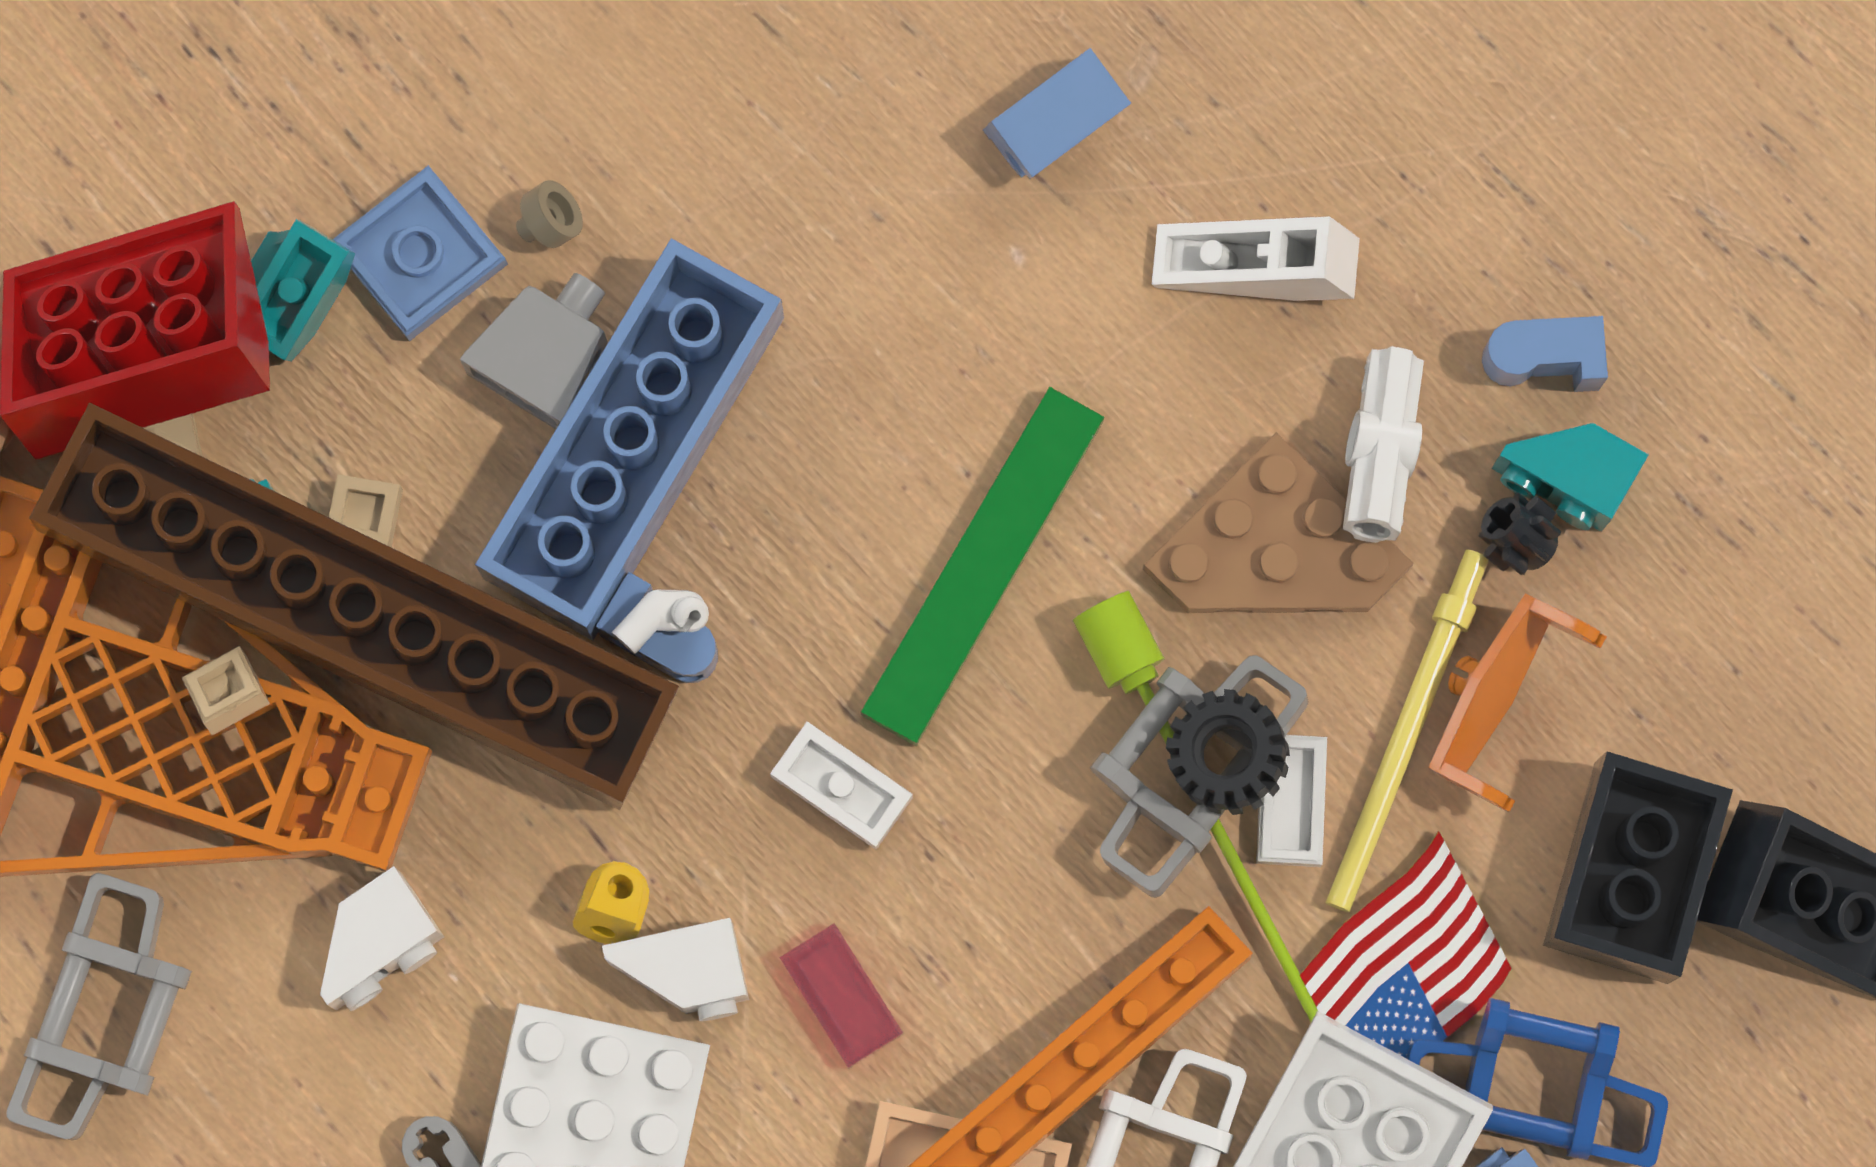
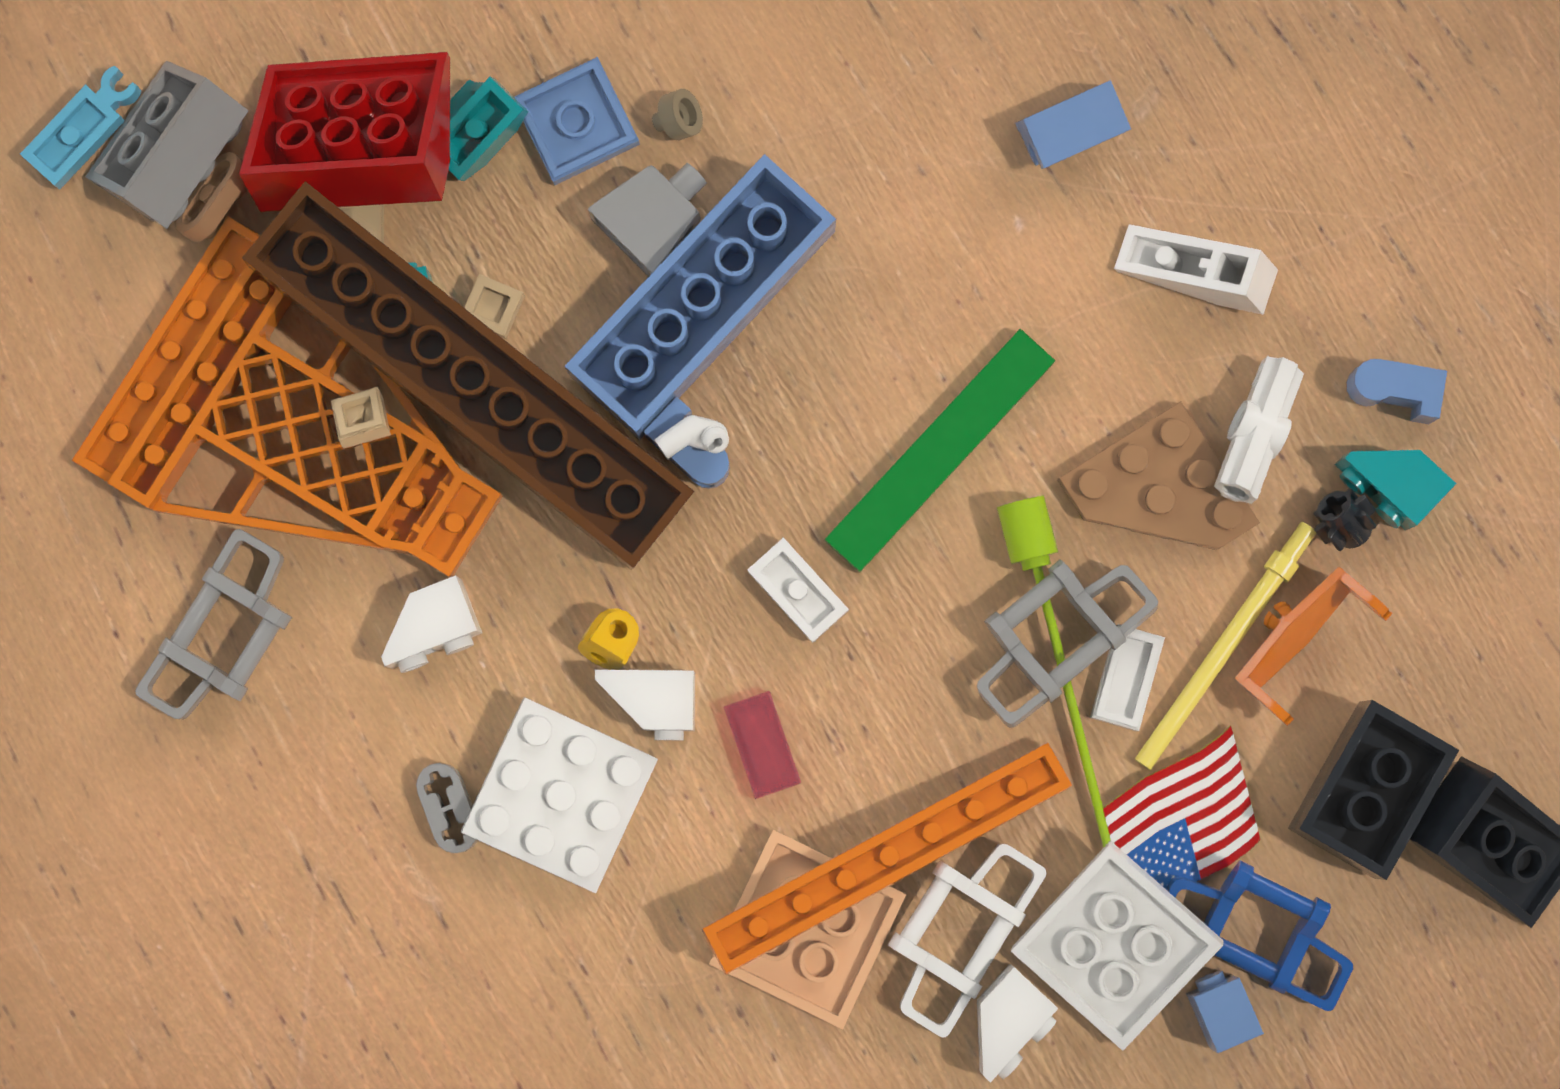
camera: 15 degrees right, 5 degrees up
black tyre [1166,689,1290,815] -> none

